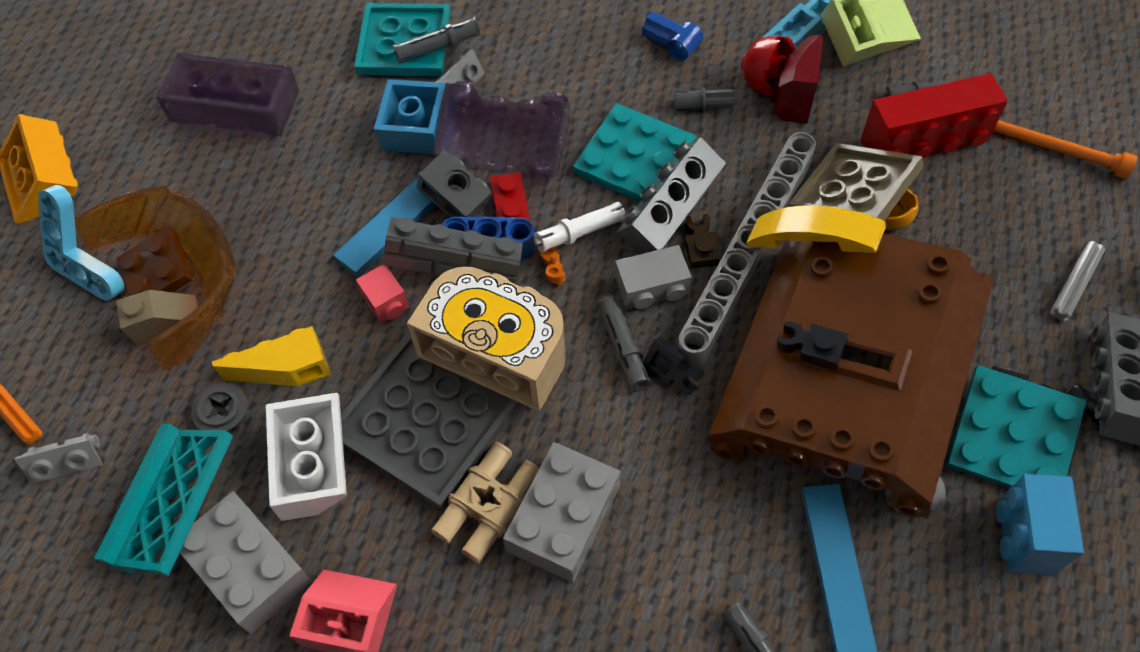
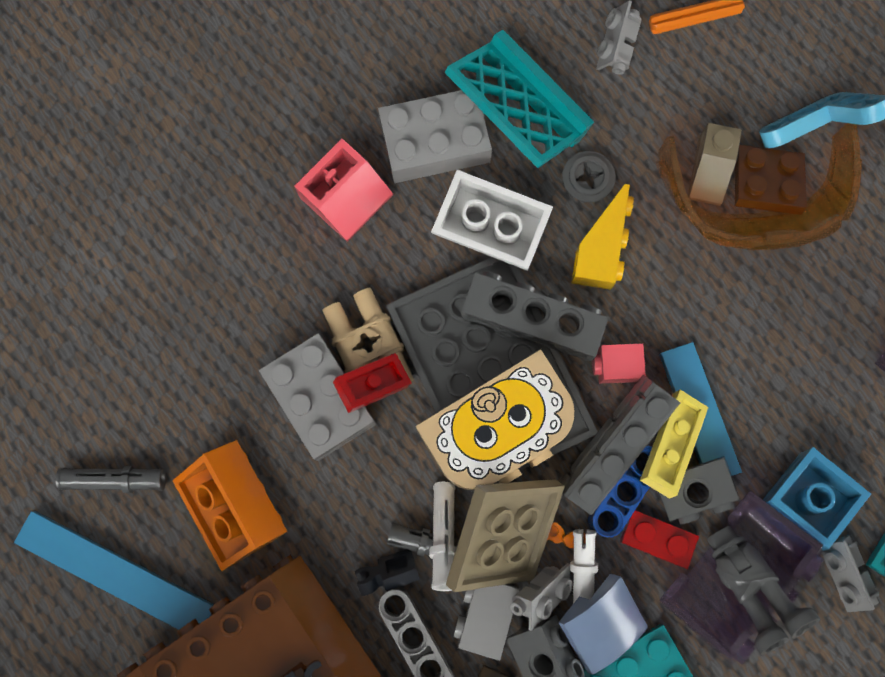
camera: 120 degrees right, 20 degrees up
none -> orange slope [172,440,288,571]
none -> red plate [333,353,412,413]
none -> white pin [429,481,457,591]
none -> dark tan plate [446,479,565,593]
none -> dark grey brick [461,271,609,362]
none -> light grey hinge [510,563,573,631]
none -> sand blue slope [559,574,648,675]
none -> light yellow plate [640,390,708,499]
none -> dark grey piece [707,526,821,655]

